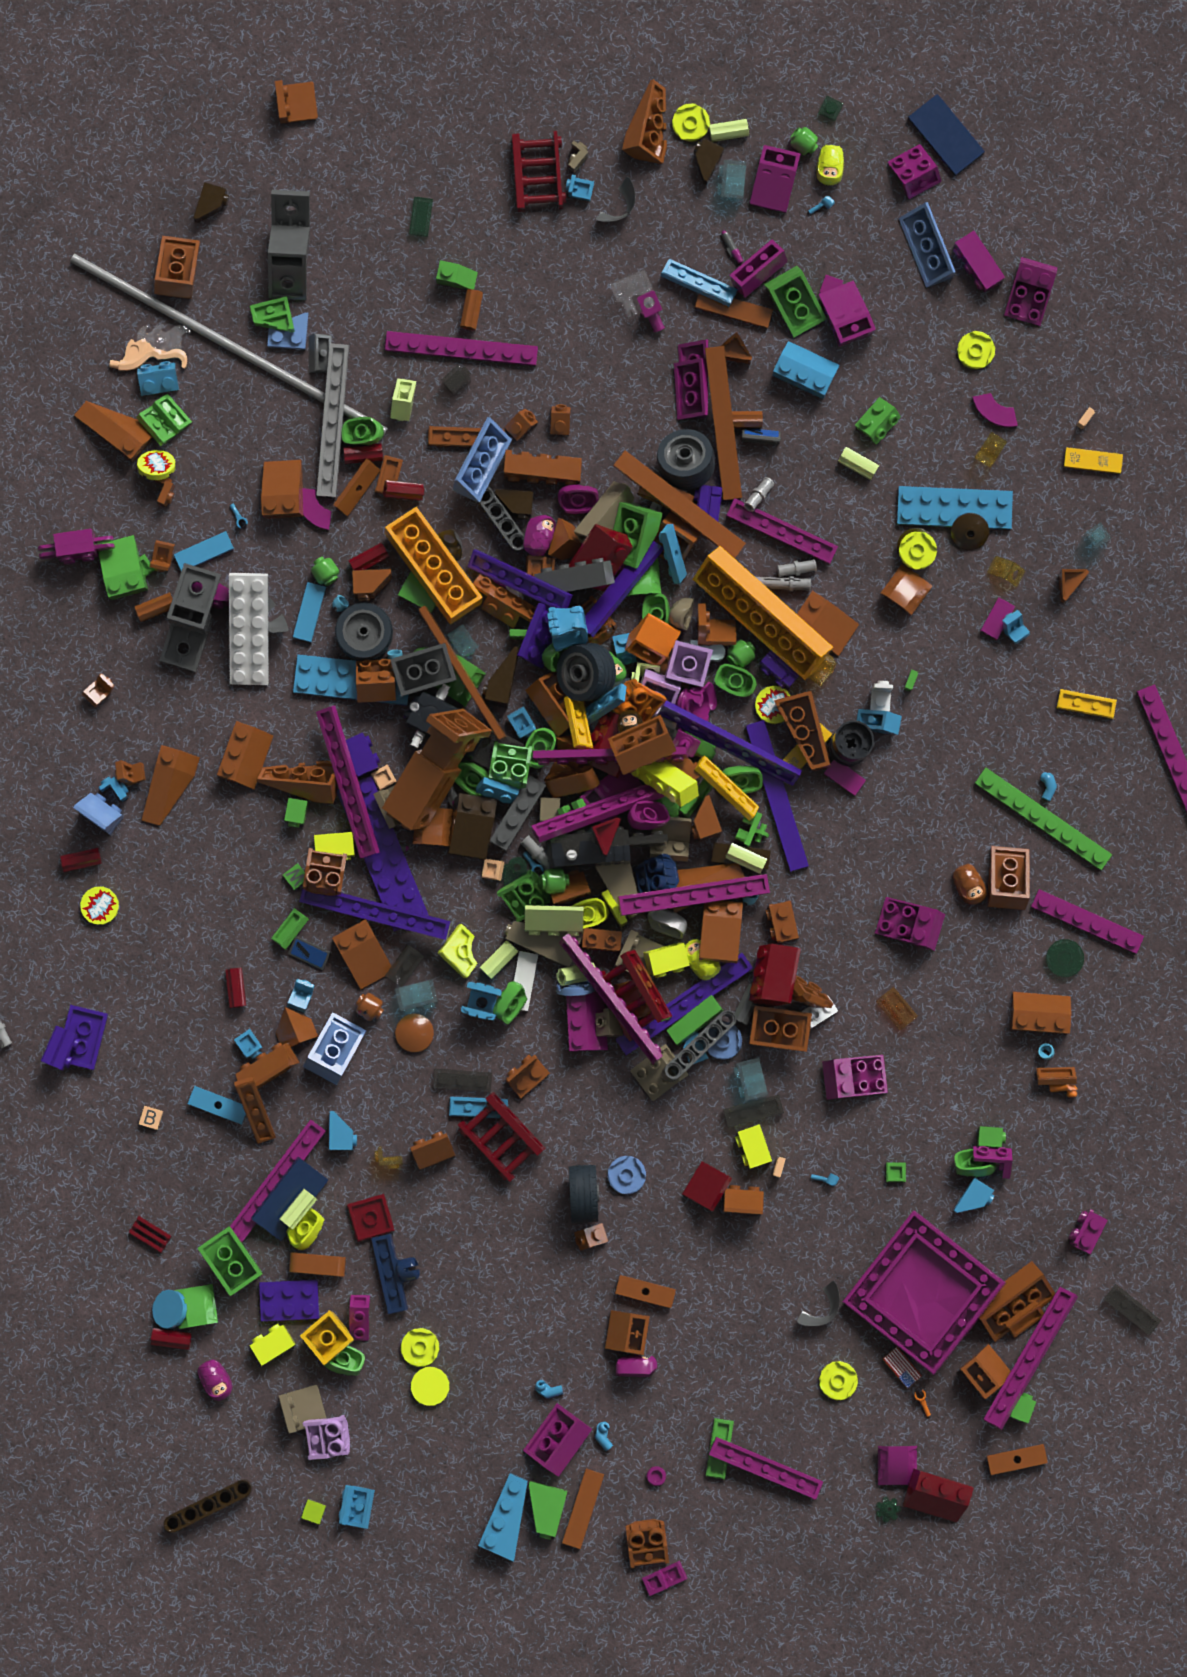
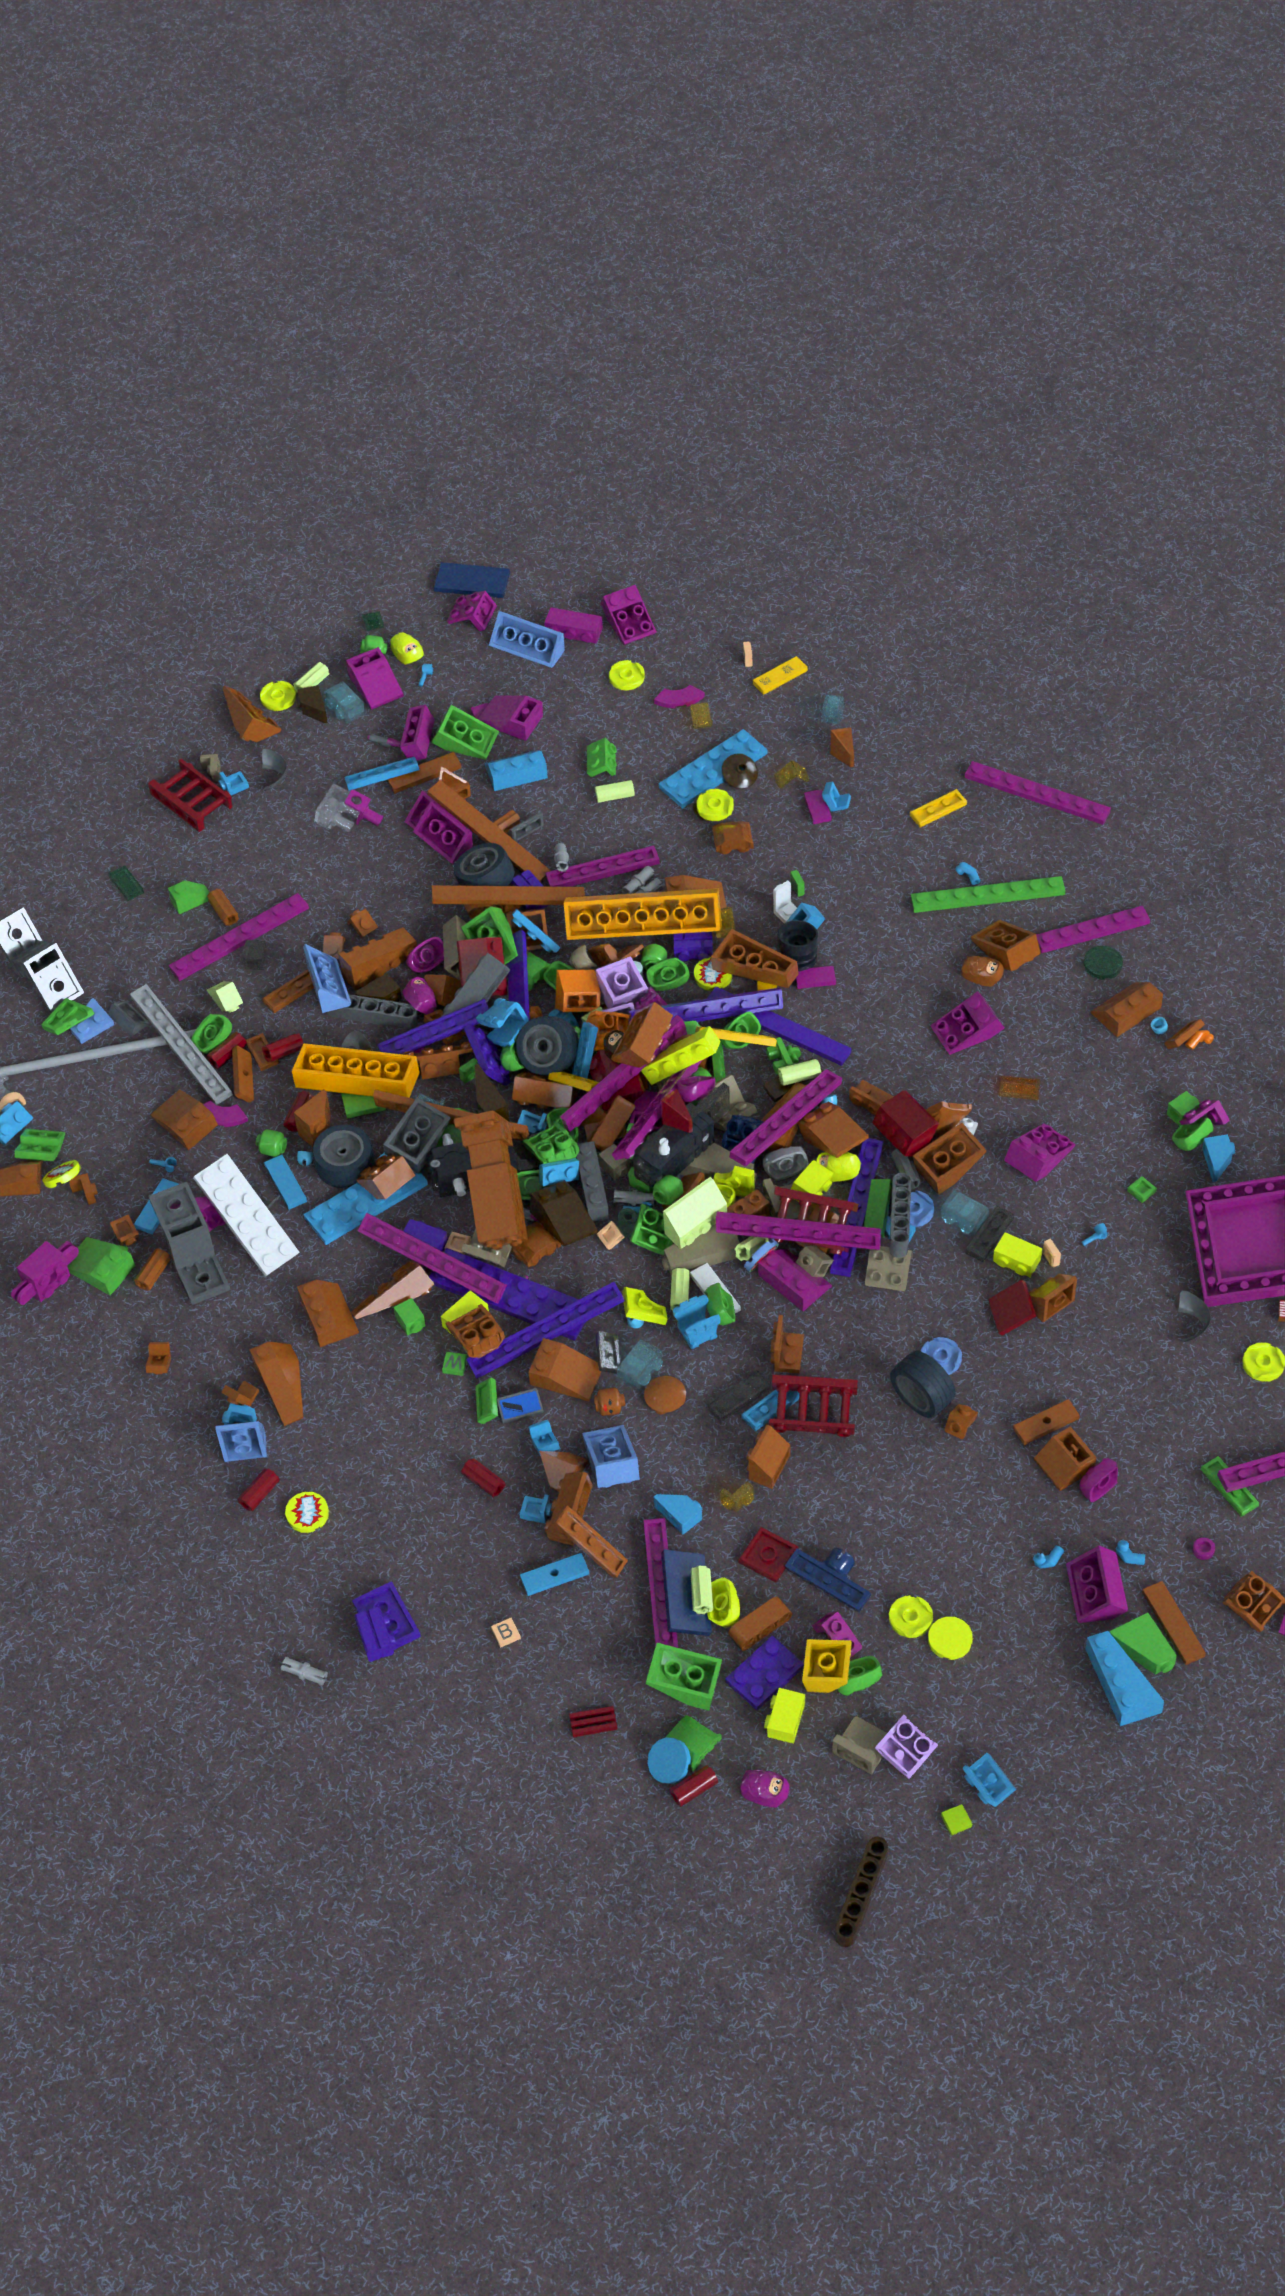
camera: 35 degrees left, 30 degrees down
dark orange slope [691,795,722,842] -> none

